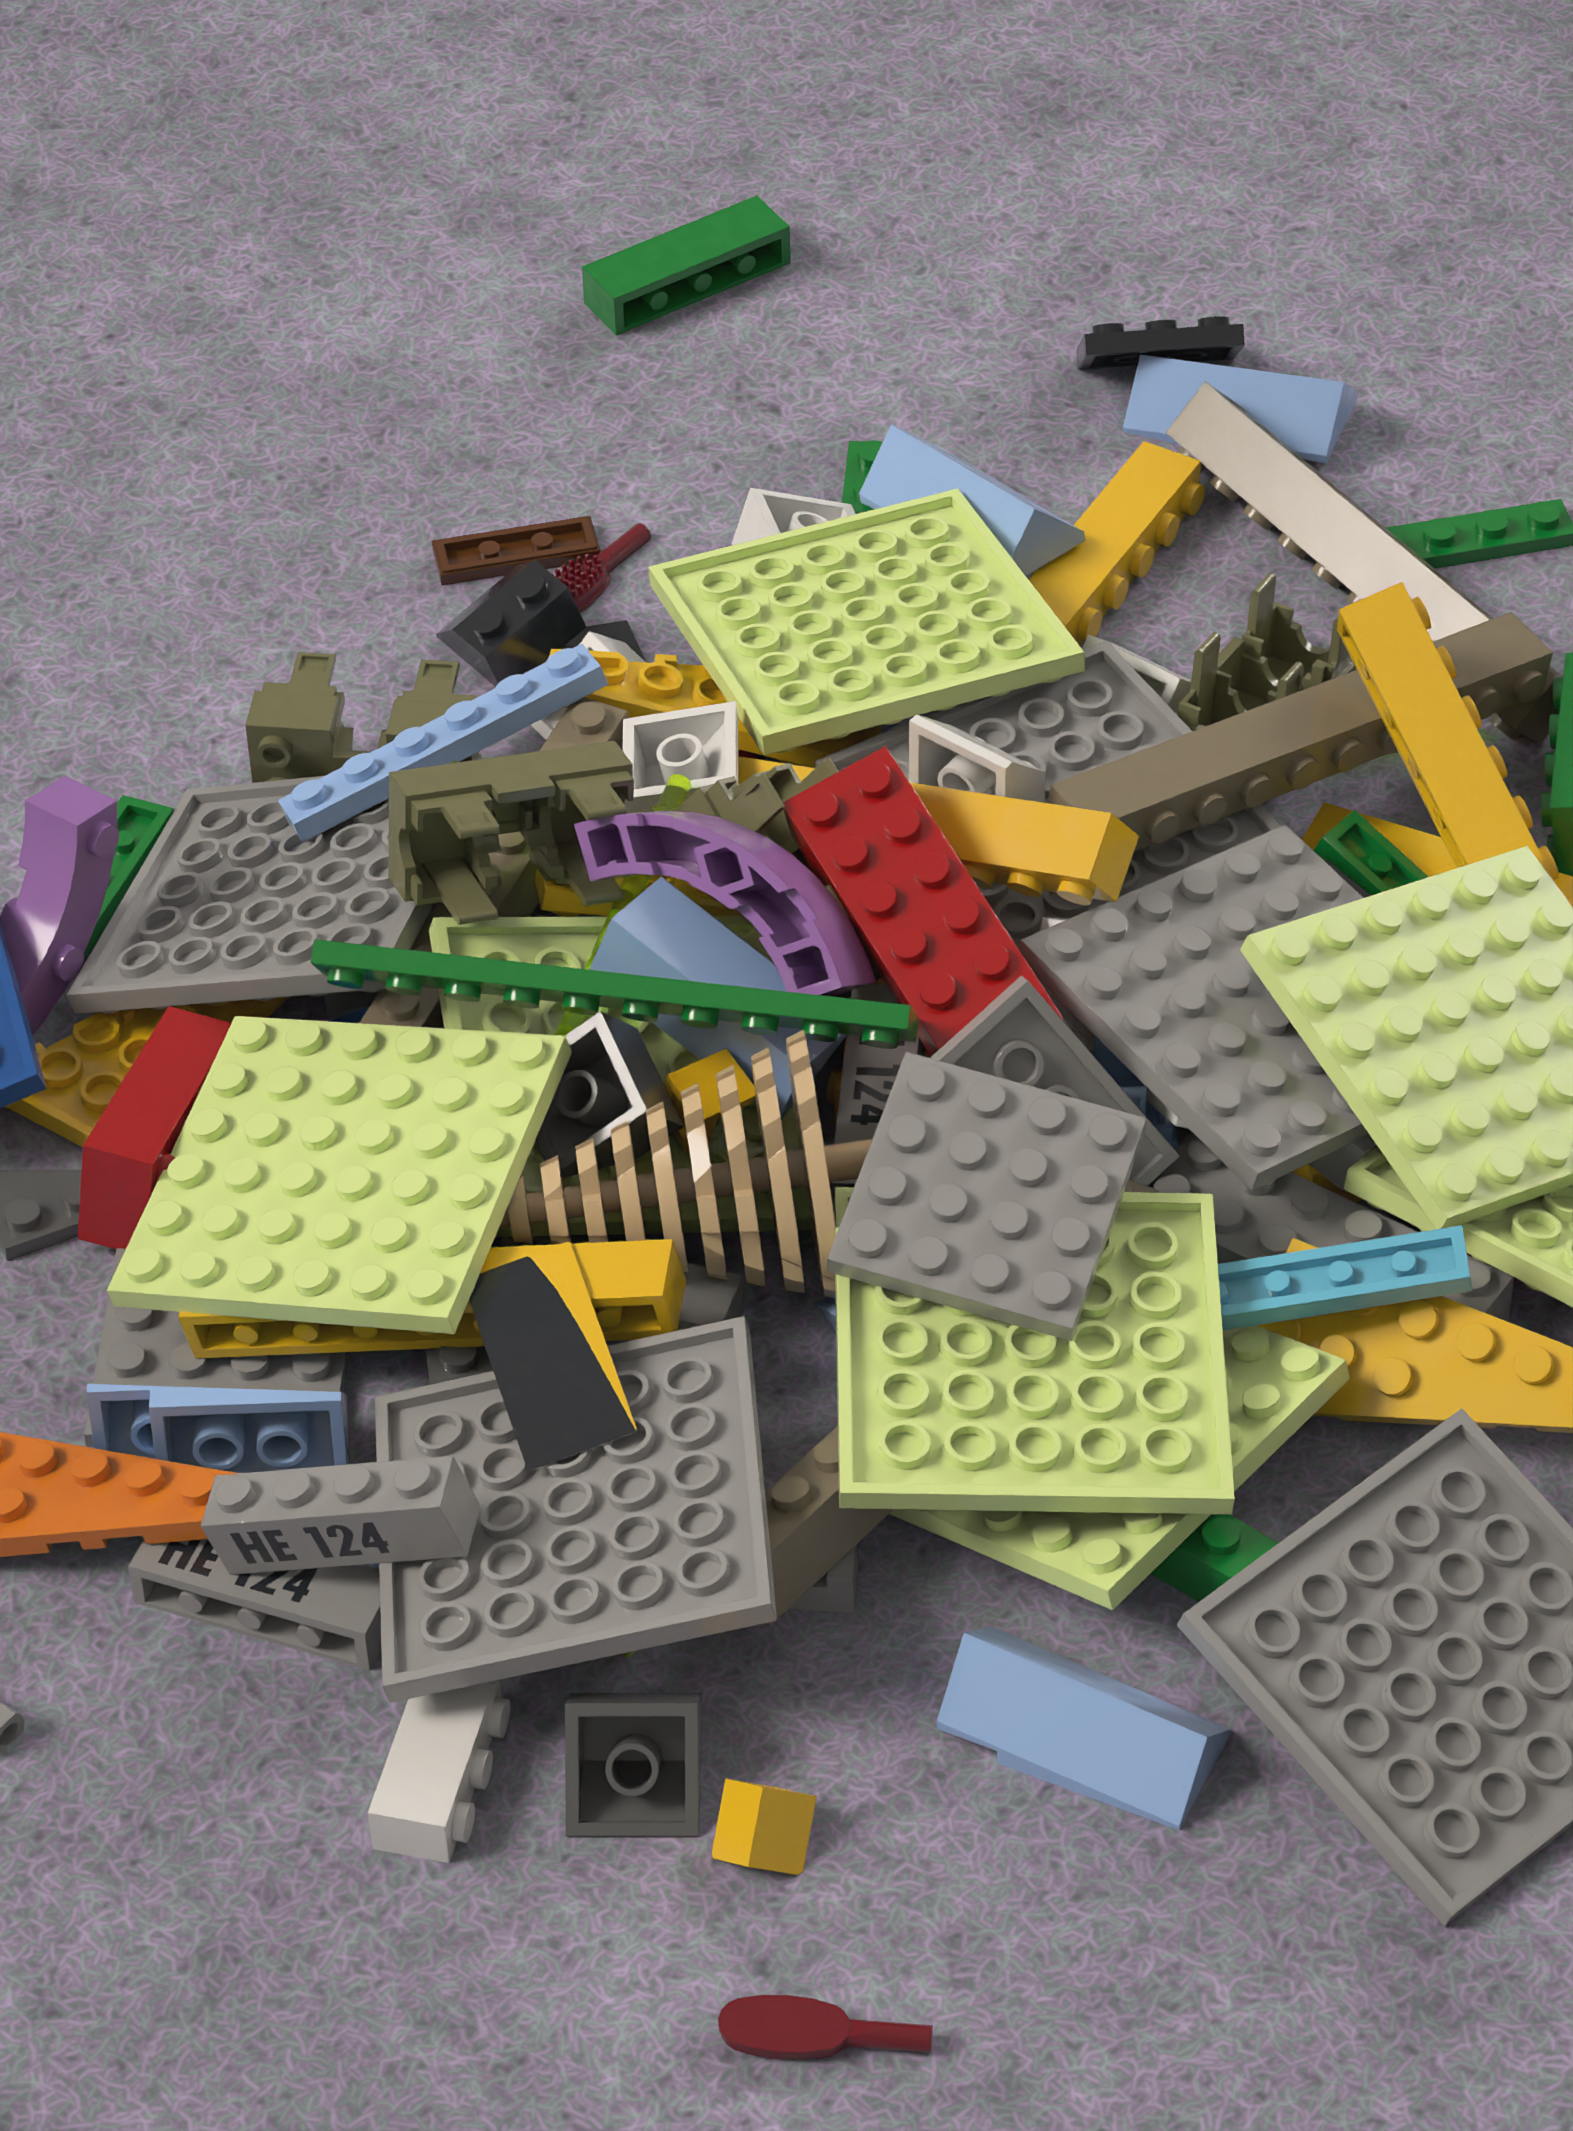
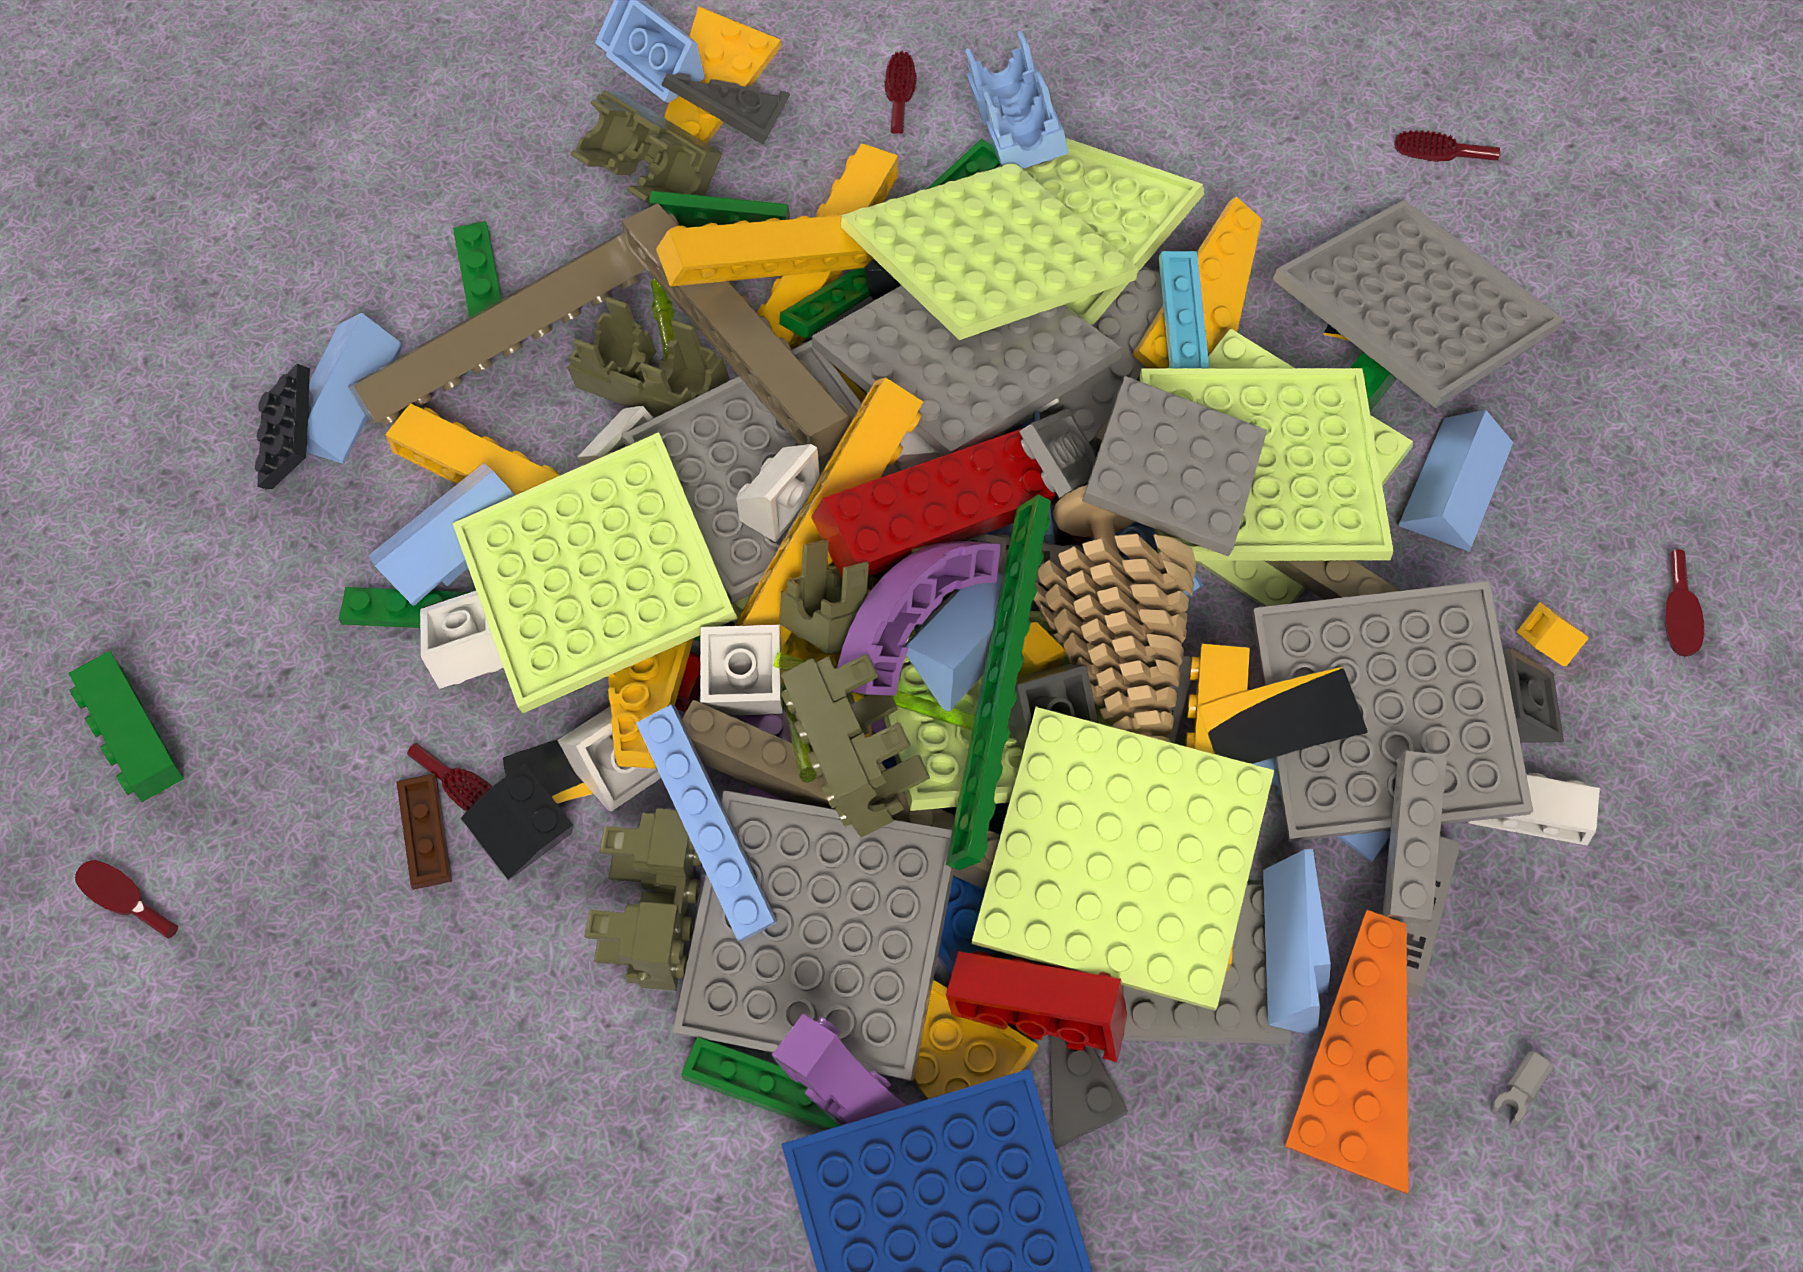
camera: 90 degrees left, 15 degrees up
none -> dark red piece [75,860,178,939]

